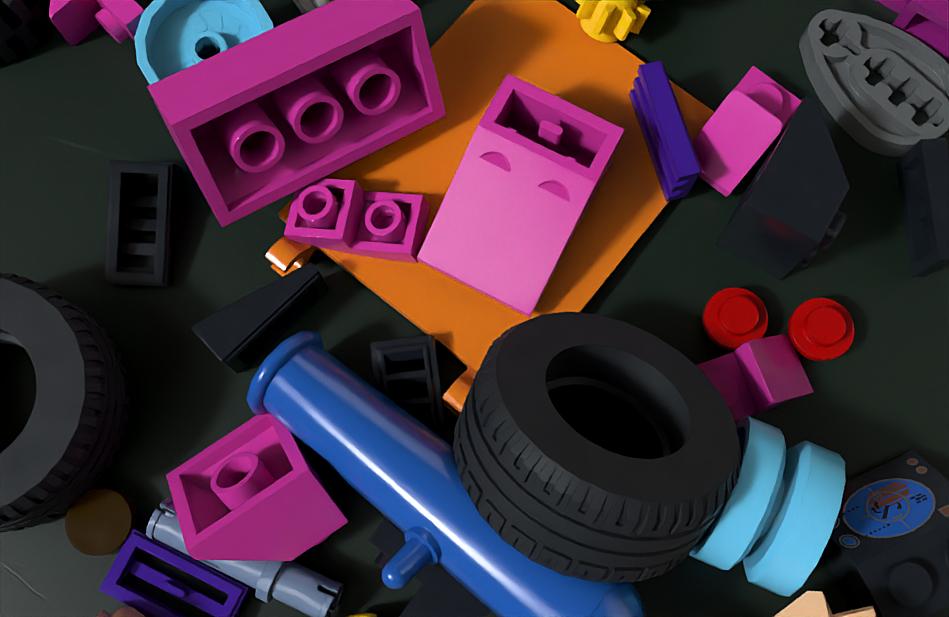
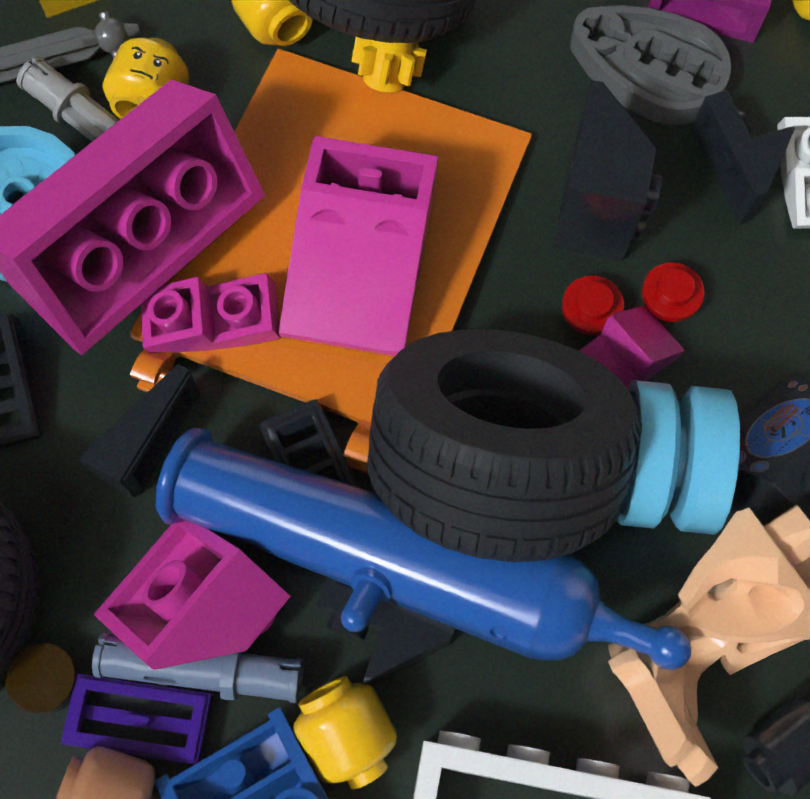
camera: 20 degrees left, 5 degrees down
dark purple tile [629,60,702,202] -> none
dark pink slope [692,66,801,197] -> none

